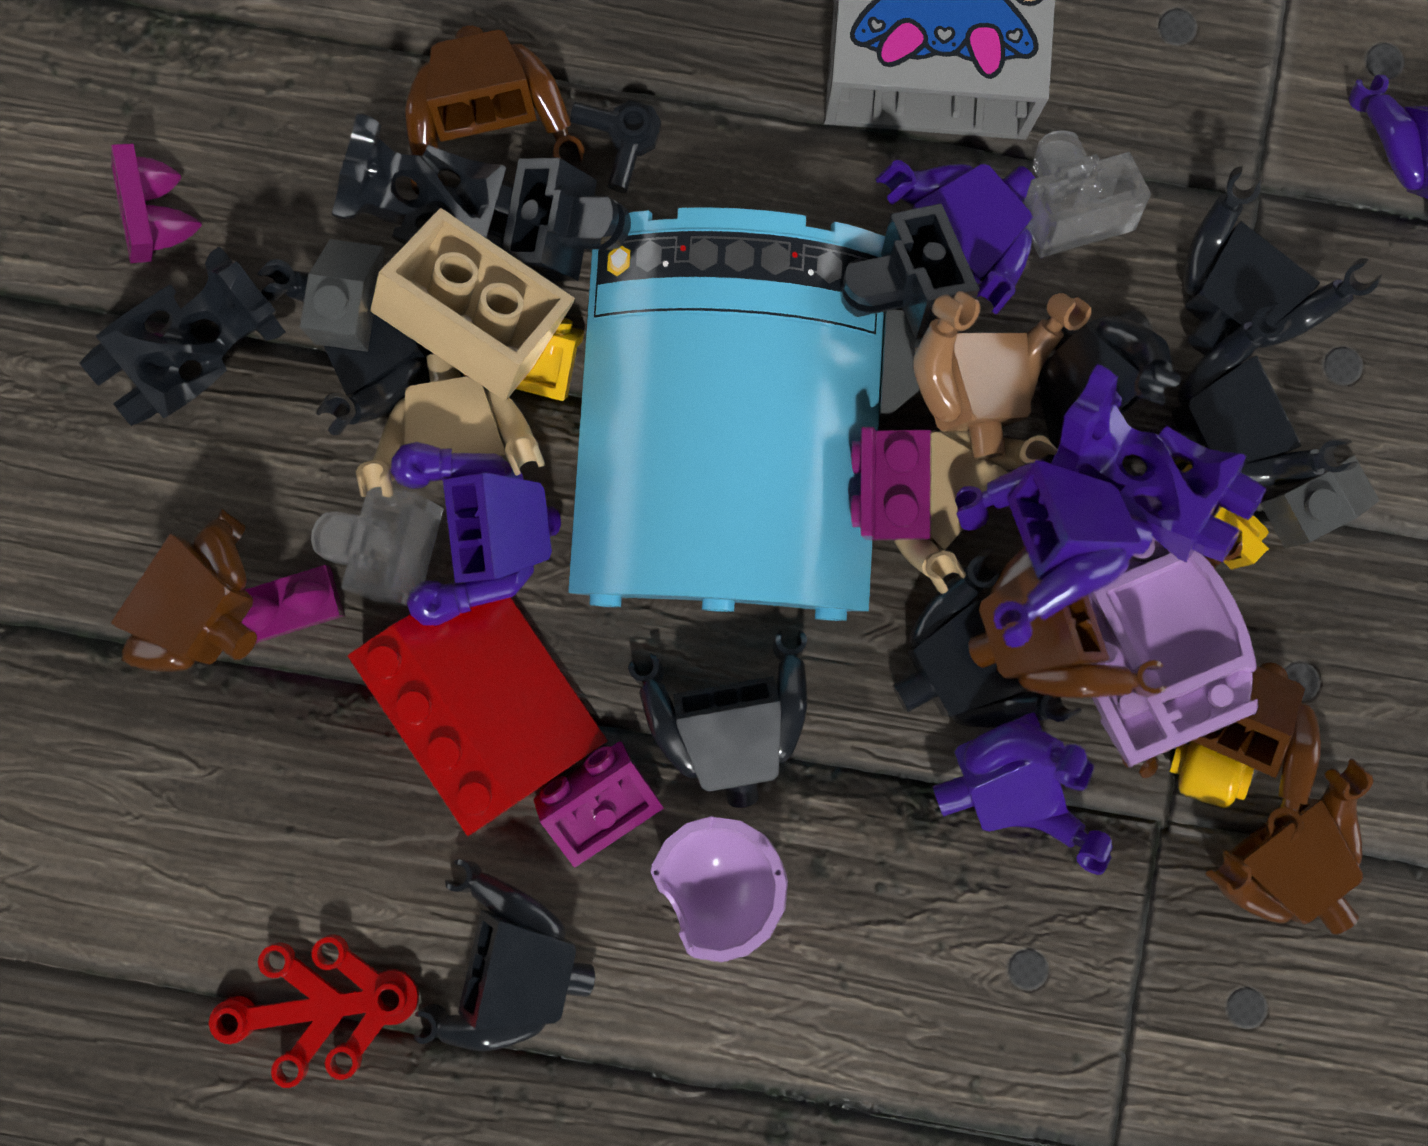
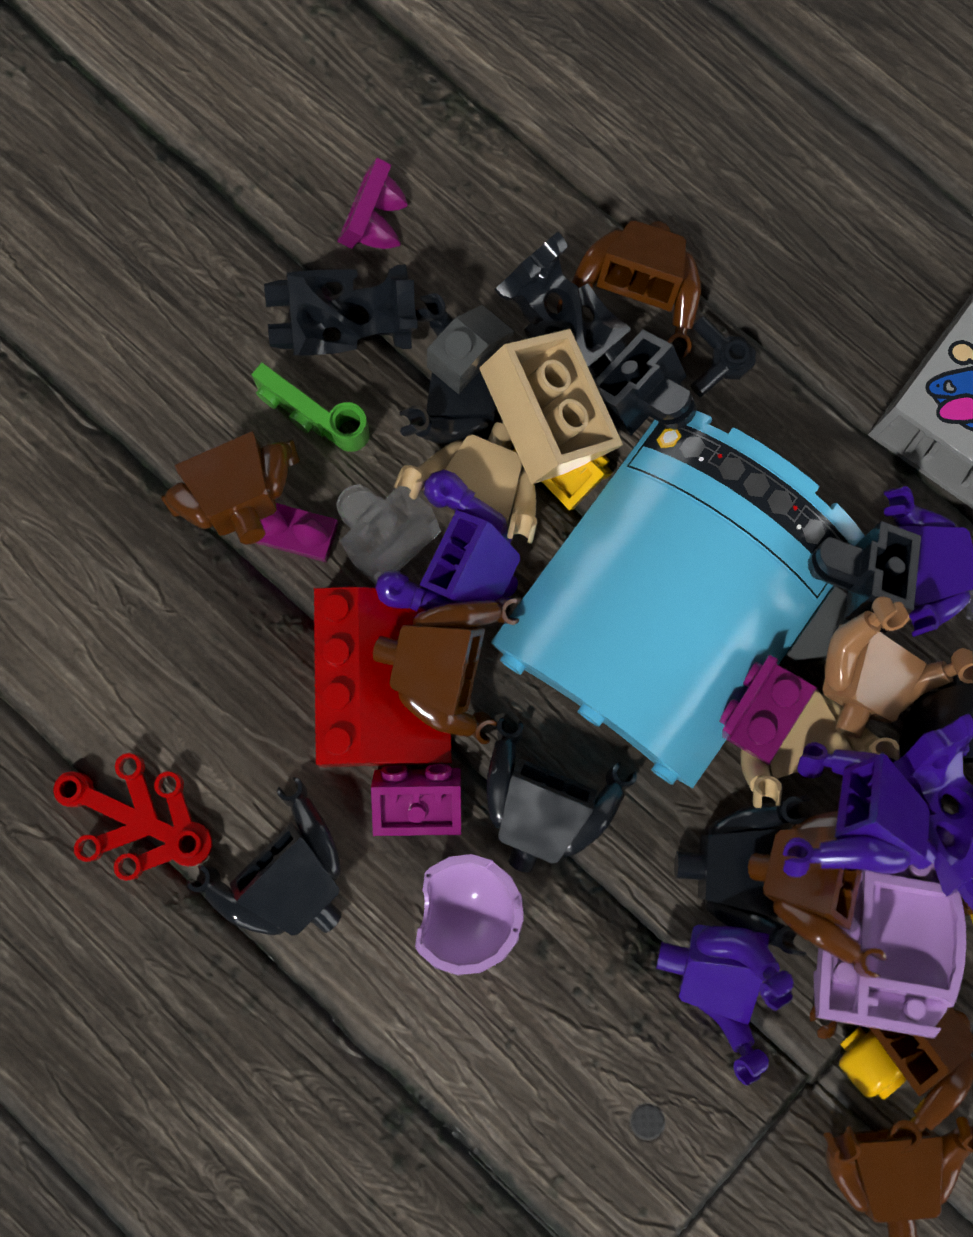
camera: 30 degrees right, 5 degrees down
none -> bright green plate [251,362,370,452]
none -> reddish brown torso [373,597,520,744]

